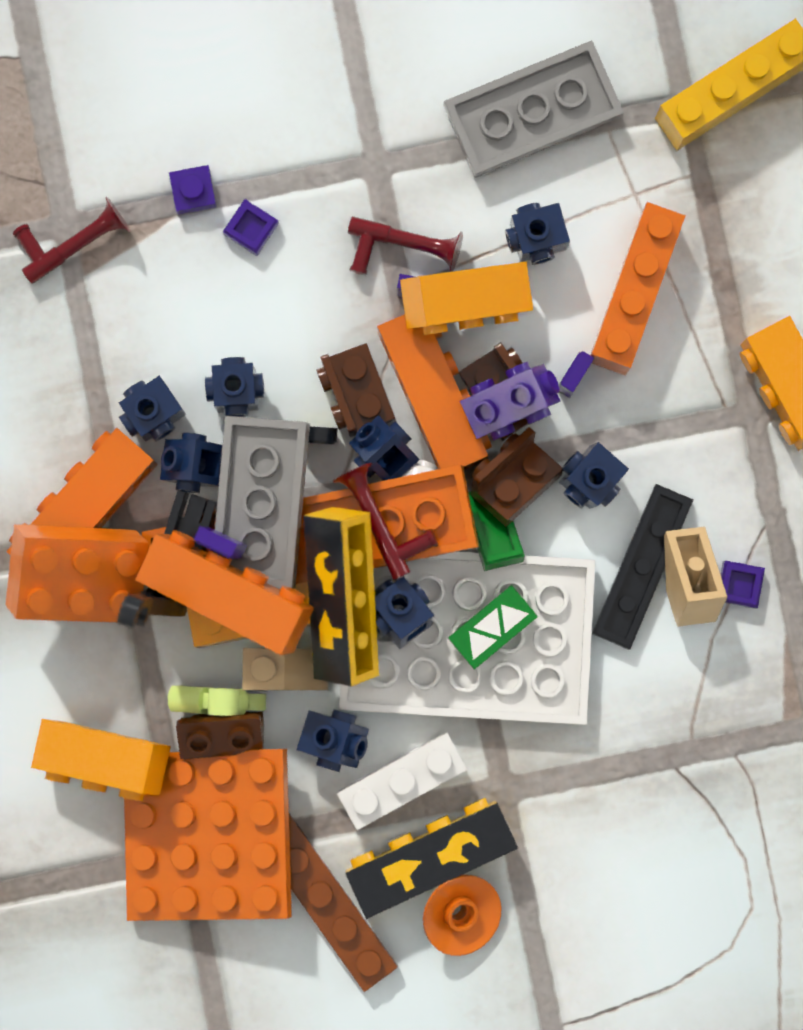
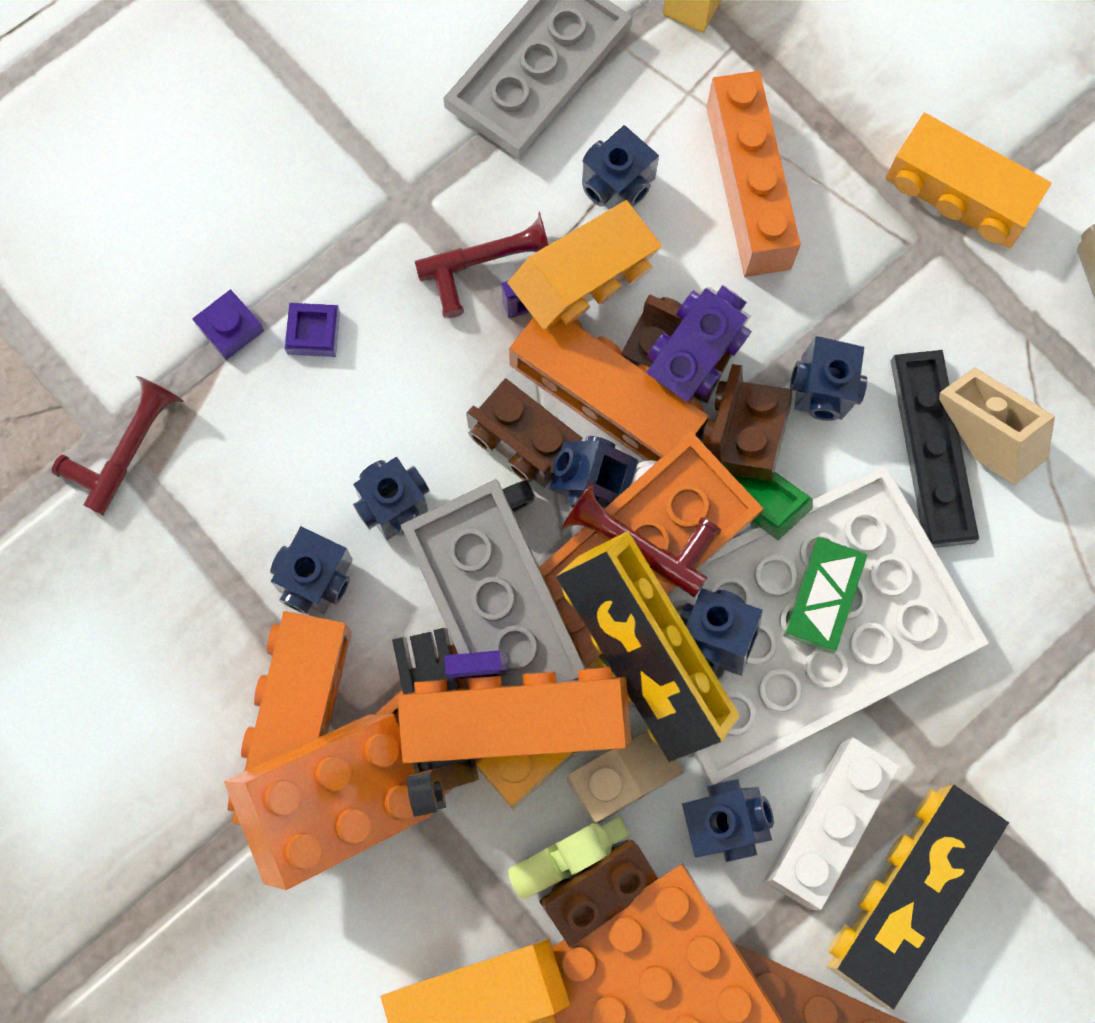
camera: 30 degrees left, 10 degrees down
dark blue brick [160,433,222,493] -> none
orange dish [423,875,501,956] -> none
dark purple tile [559,350,594,398] -> none
dark purple tile [720,560,765,609] -> none

